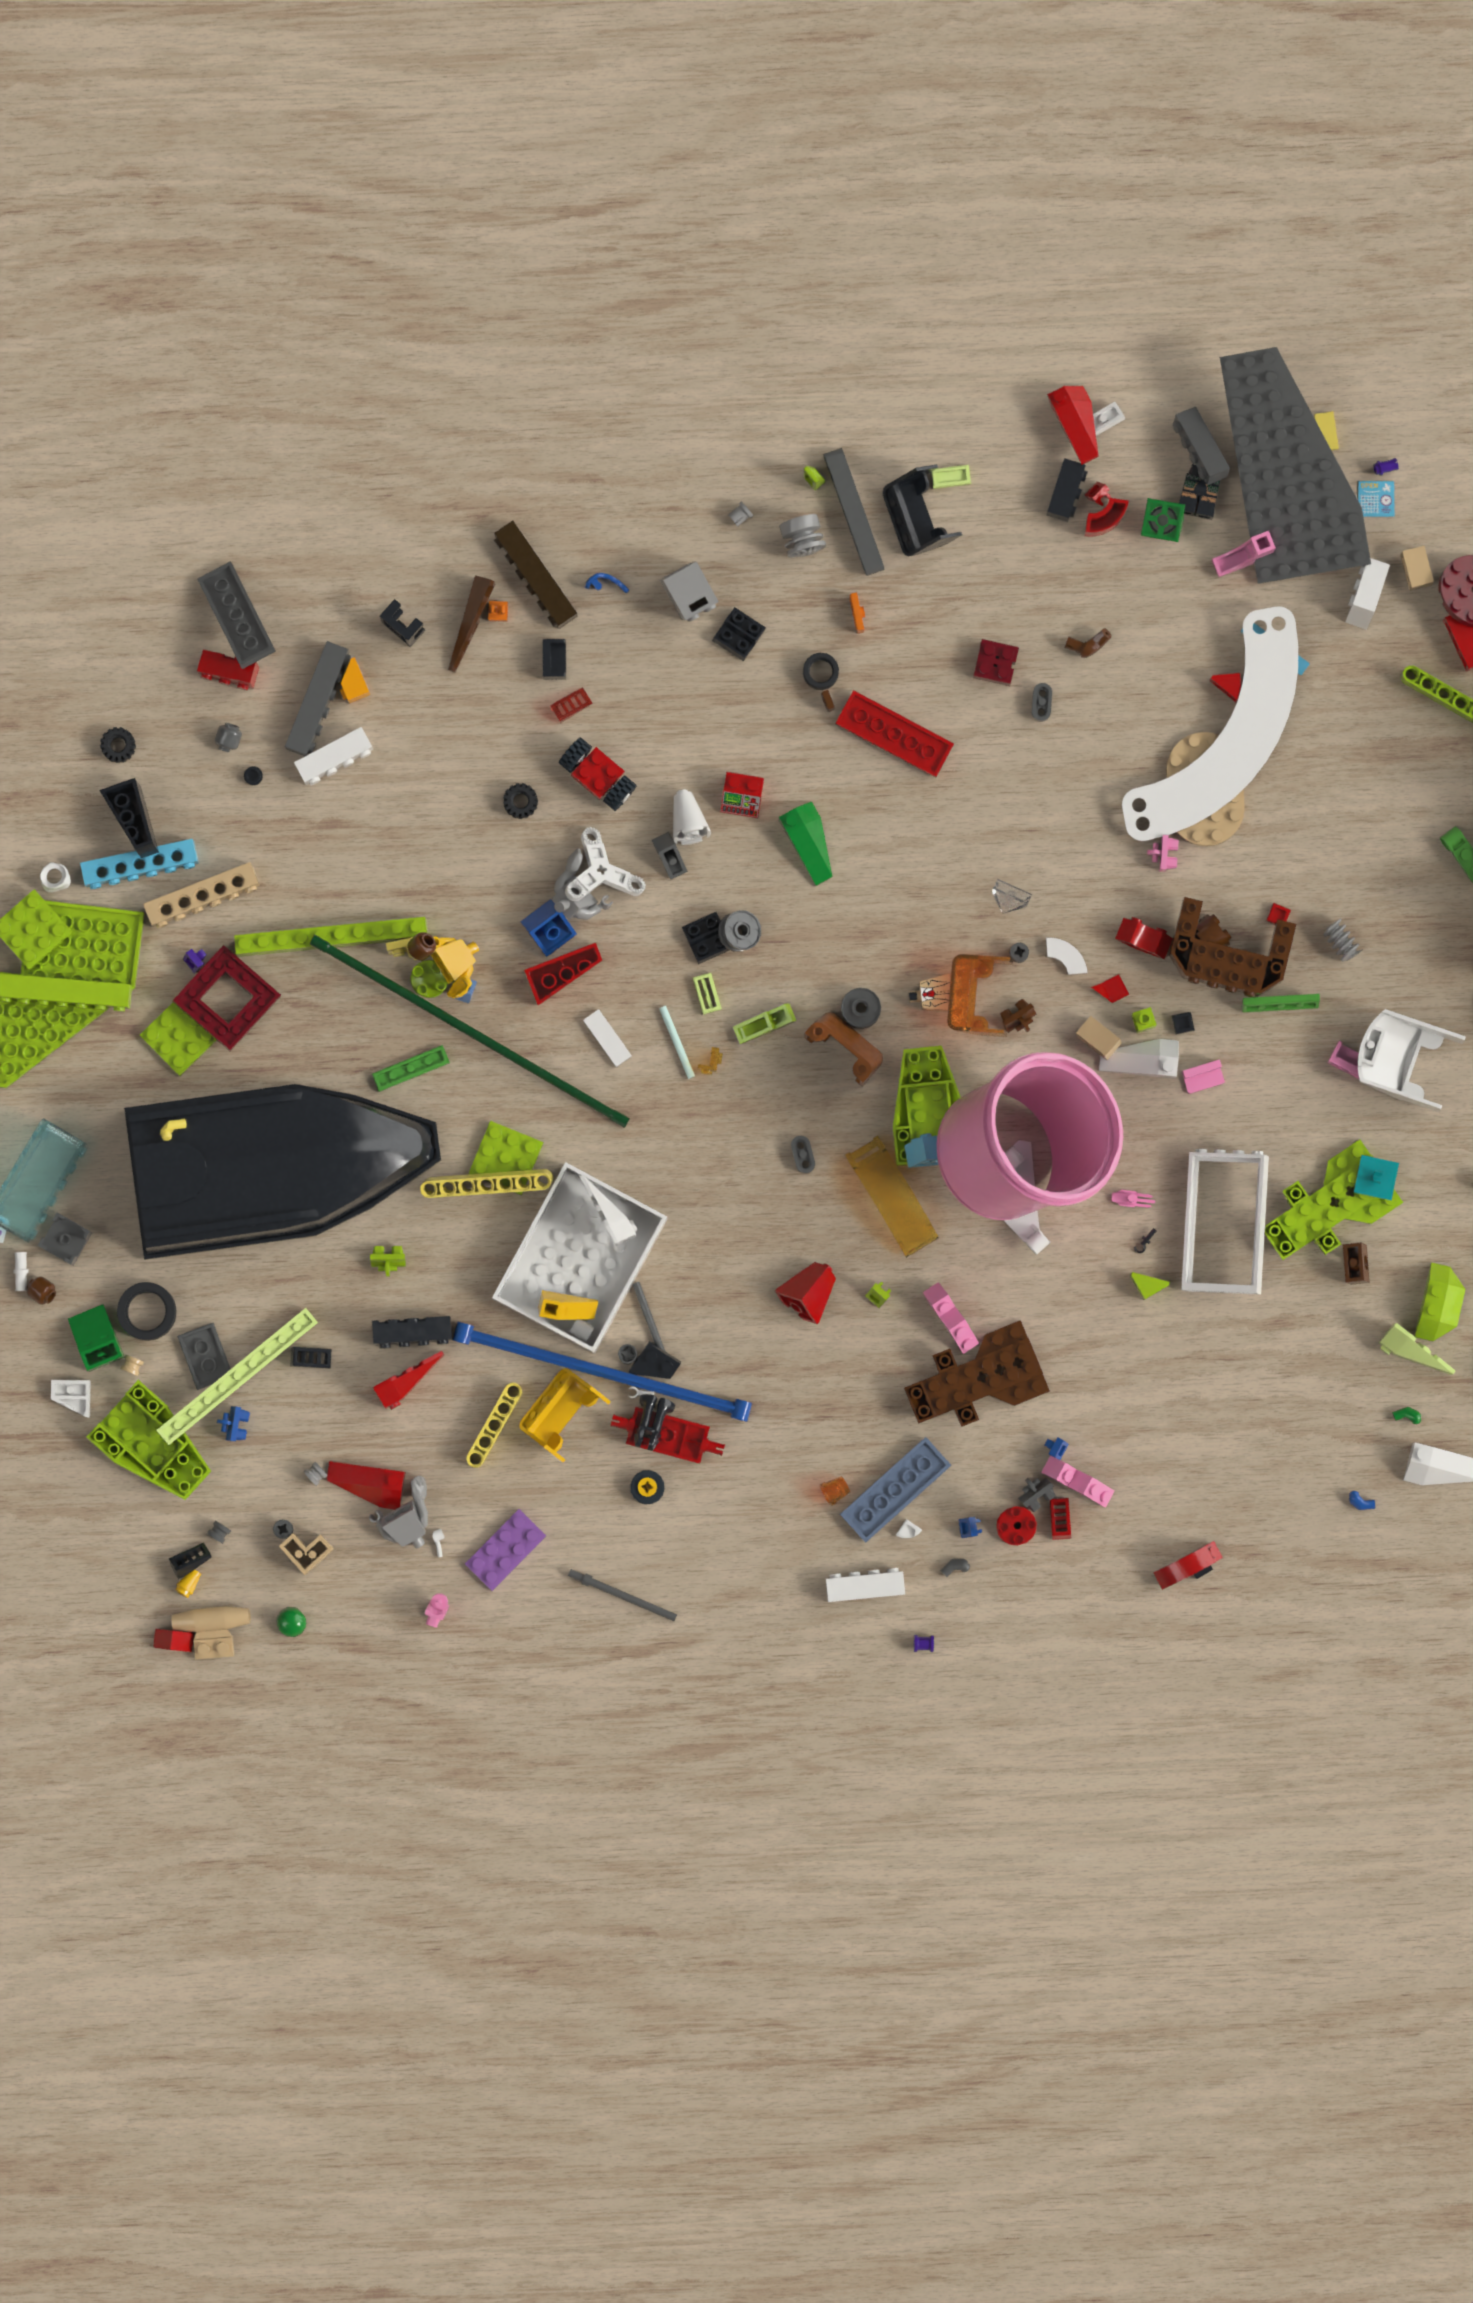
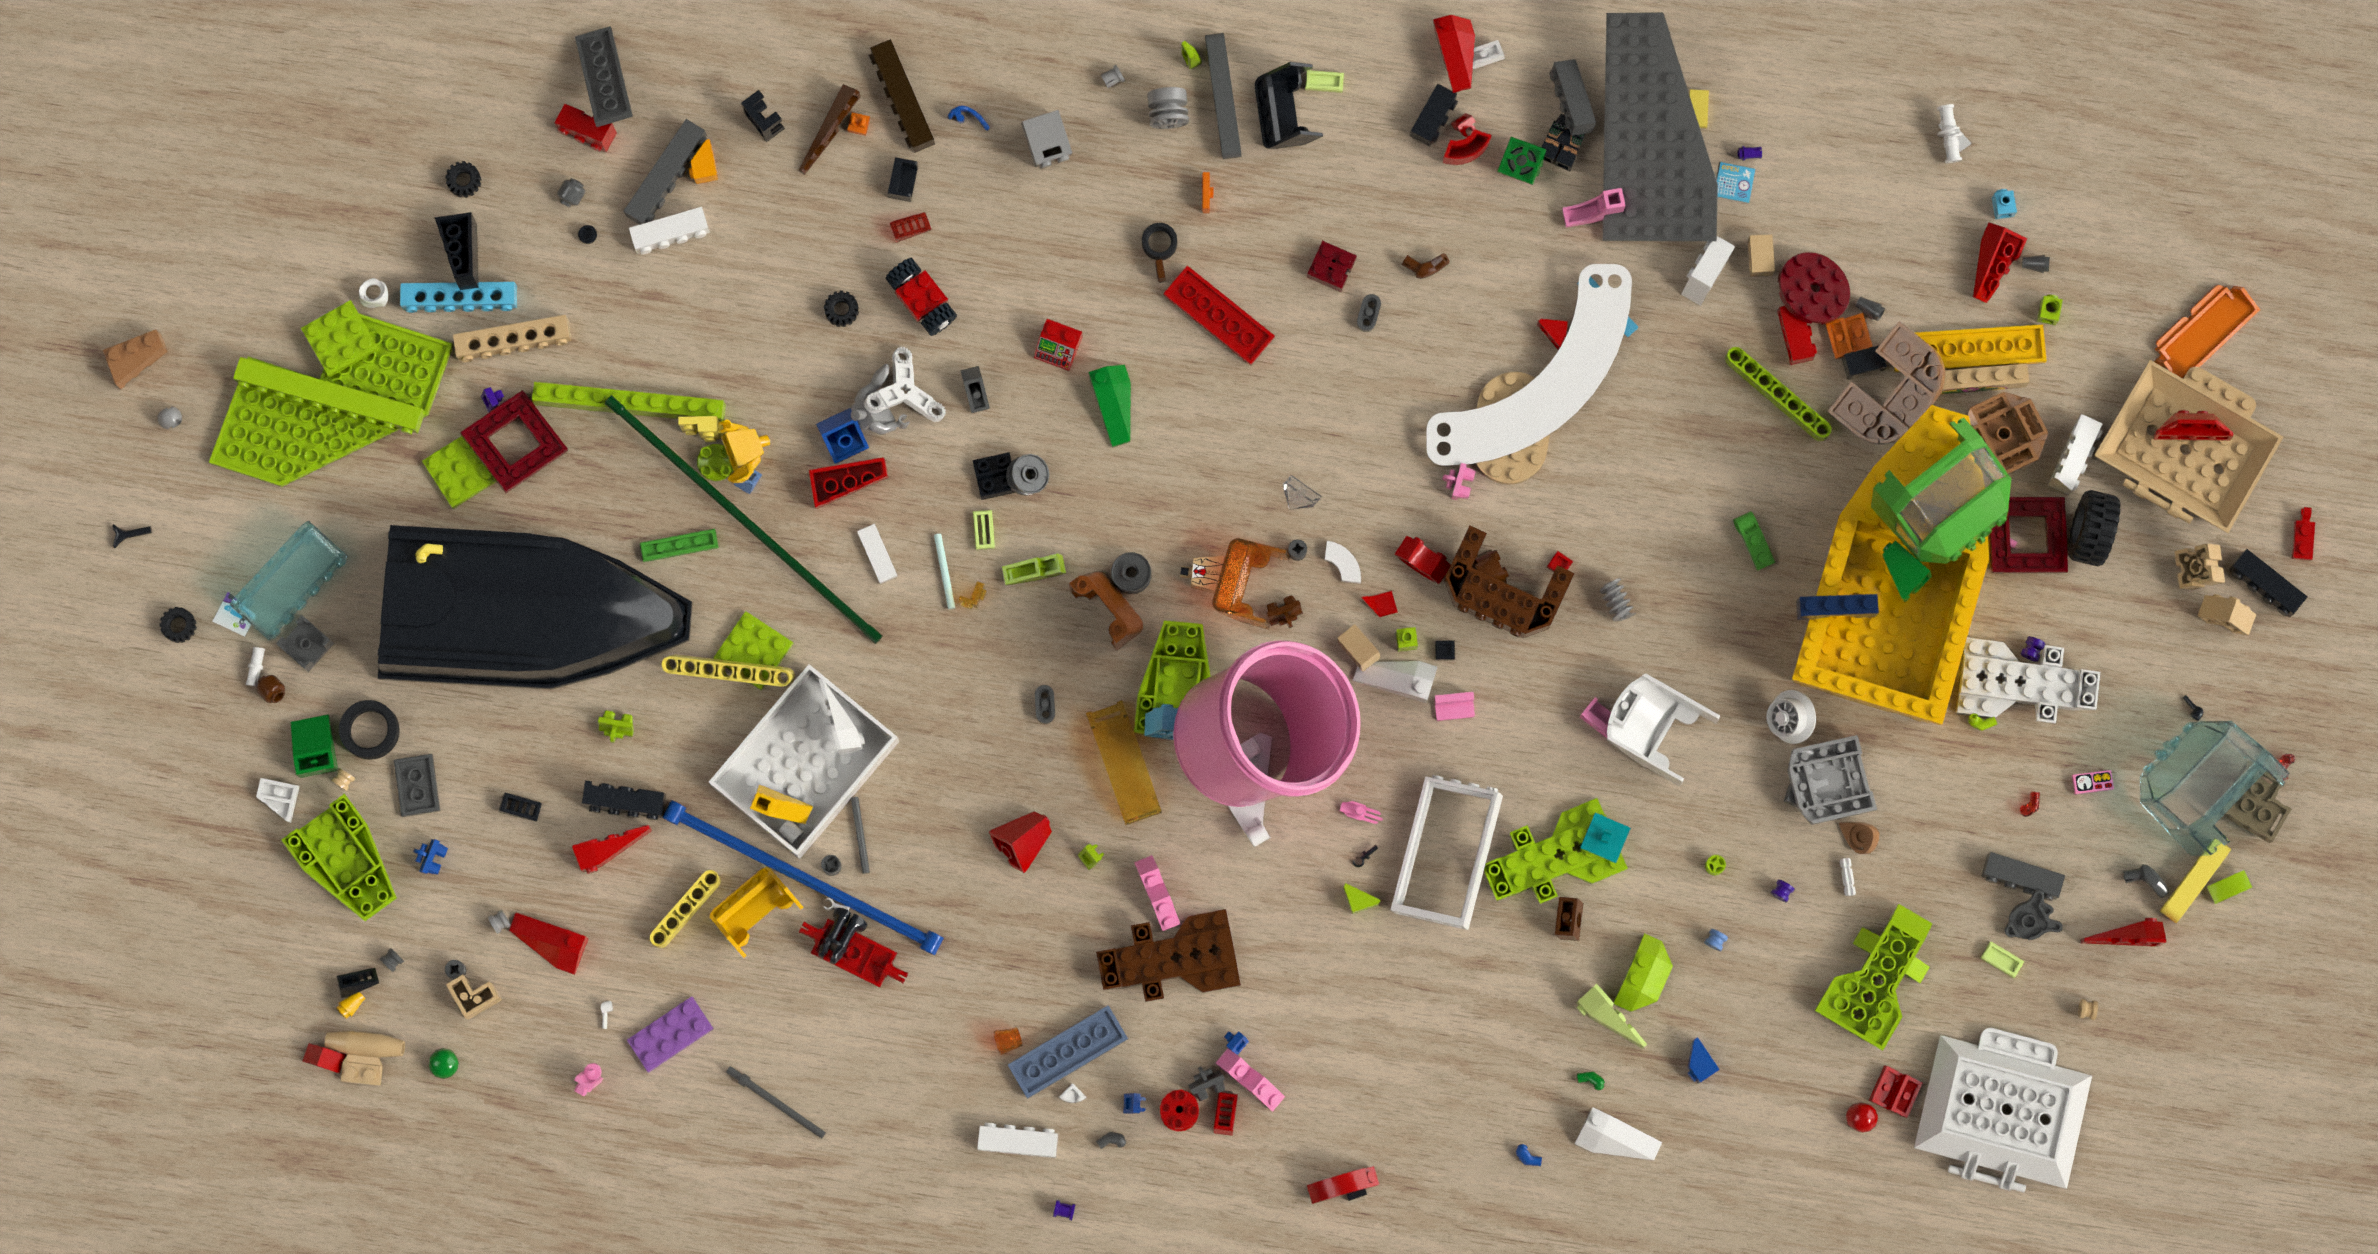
camera: 10 degrees right, 5 degrees down
yellowish green plate [156,1308,318,1446] -> none
light grey torso [369,1475,428,1548] -> none
reddish brown head [407,932,436,961] -> none
black wing [628,1341,681,1379] -> none
black wheel [630,1470,665,1505] -> none
white cone [673,789,711,845] -> none
black slope [712,607,766,662] -> none
bright green tile [1242,994,1320,1013] -> none

